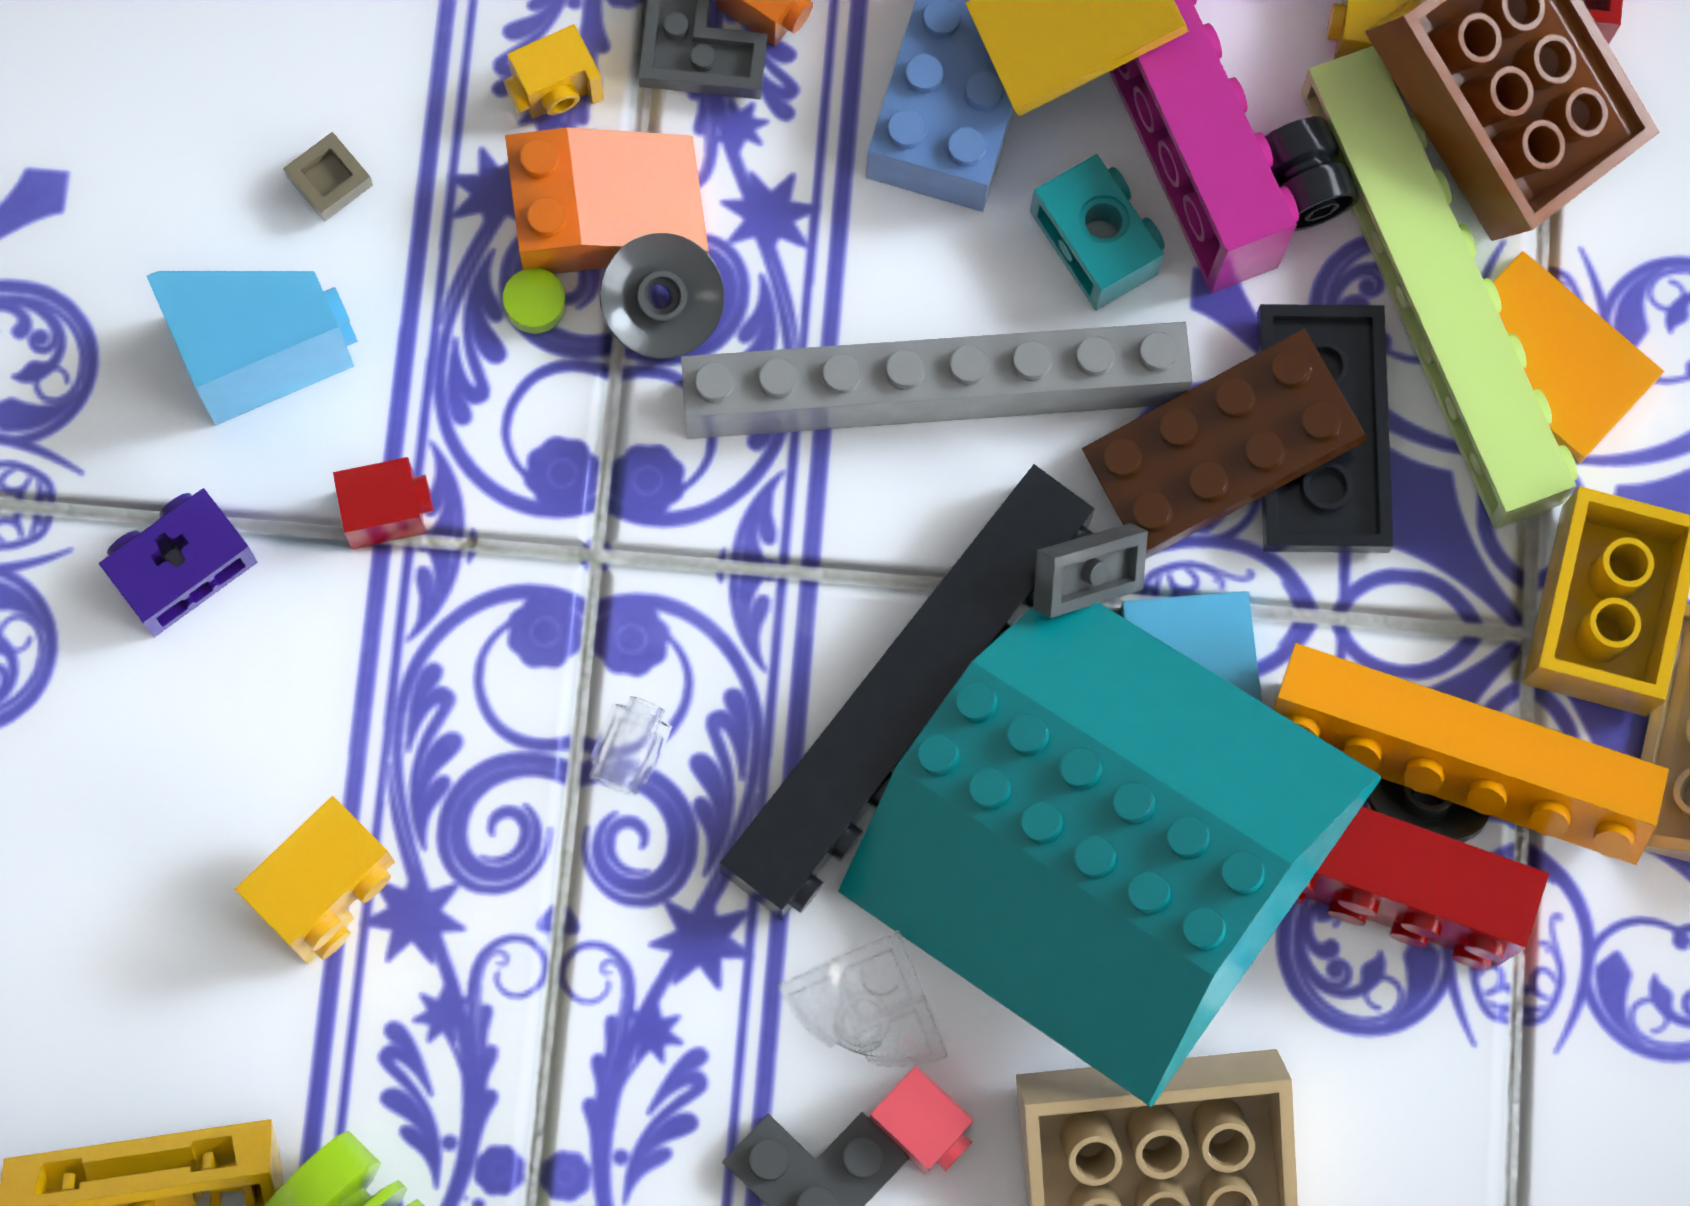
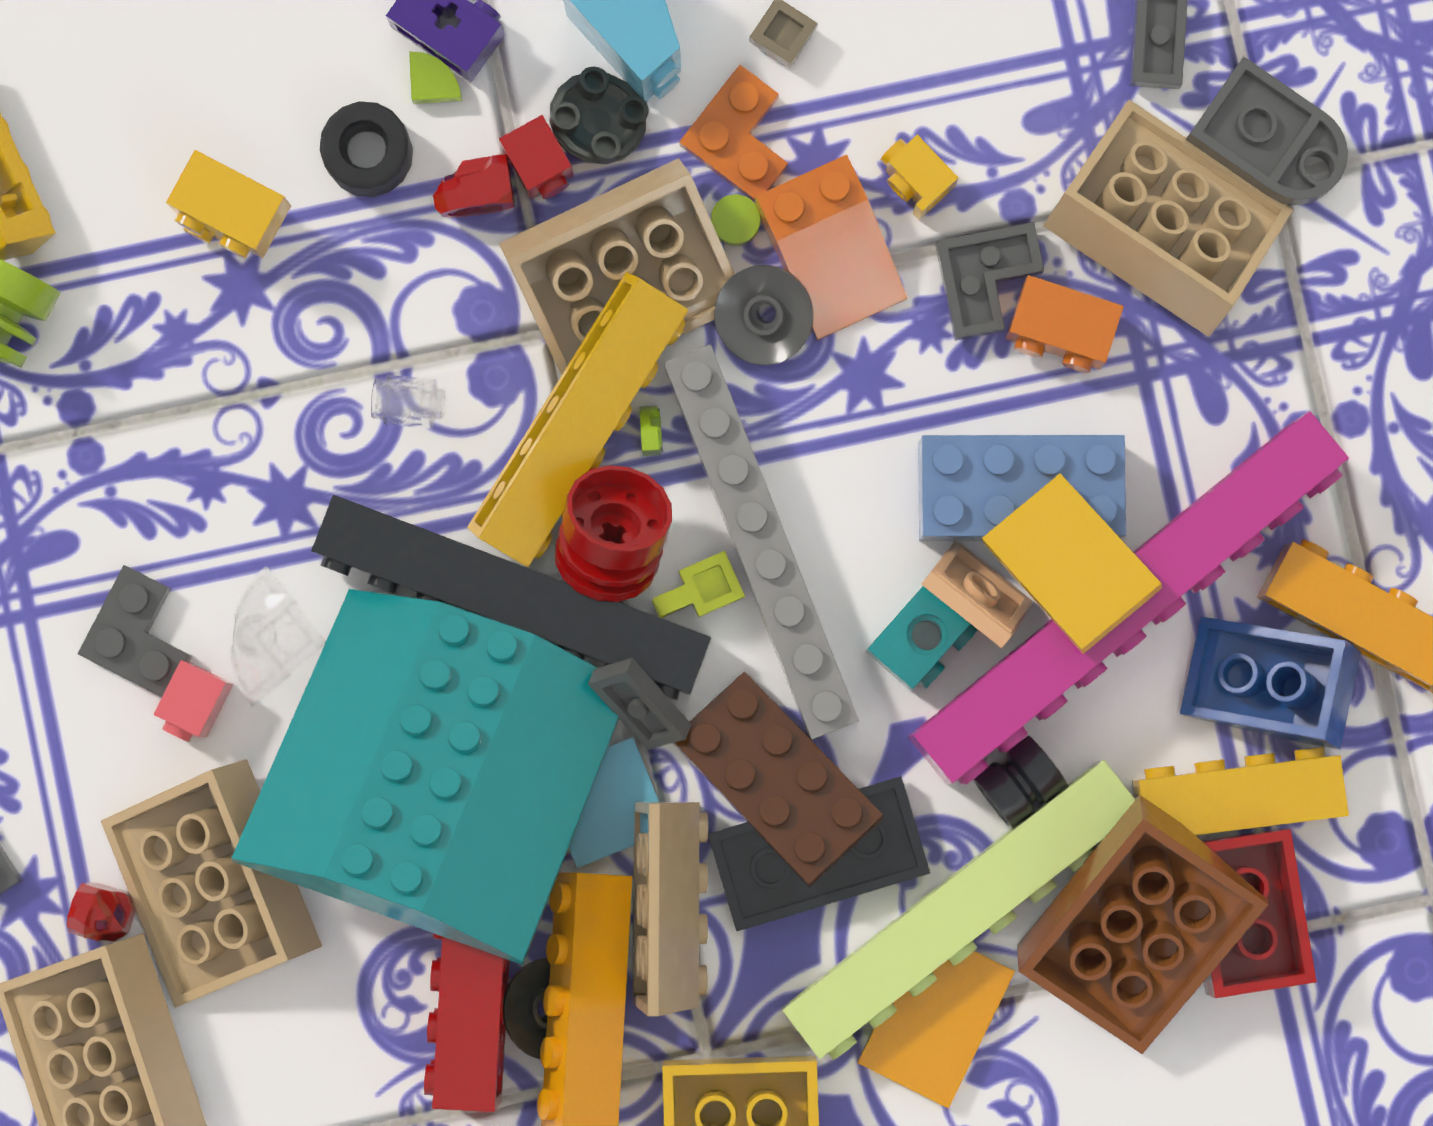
camera: 80 degrees right, 10 degrees up
none -> black tyre [319,101,413,197]
none -> lime tile [409,51,462,104]
none -> red rock [433,154,515,218]
none -> yellow brick [467,272,689,567]
none -> tan slope [499,158,734,375]
none -> pearl dark grey dish [549,66,649,165]
none -> red wheel [555,465,672,602]
none -> tan slope [633,802,708,1016]
none -> lime tile [640,405,663,456]
none -> neon yellow plate [652,551,745,618]
none -> orange plate [679,64,788,203]
none -> light nougat tile [921,541,1033,648]

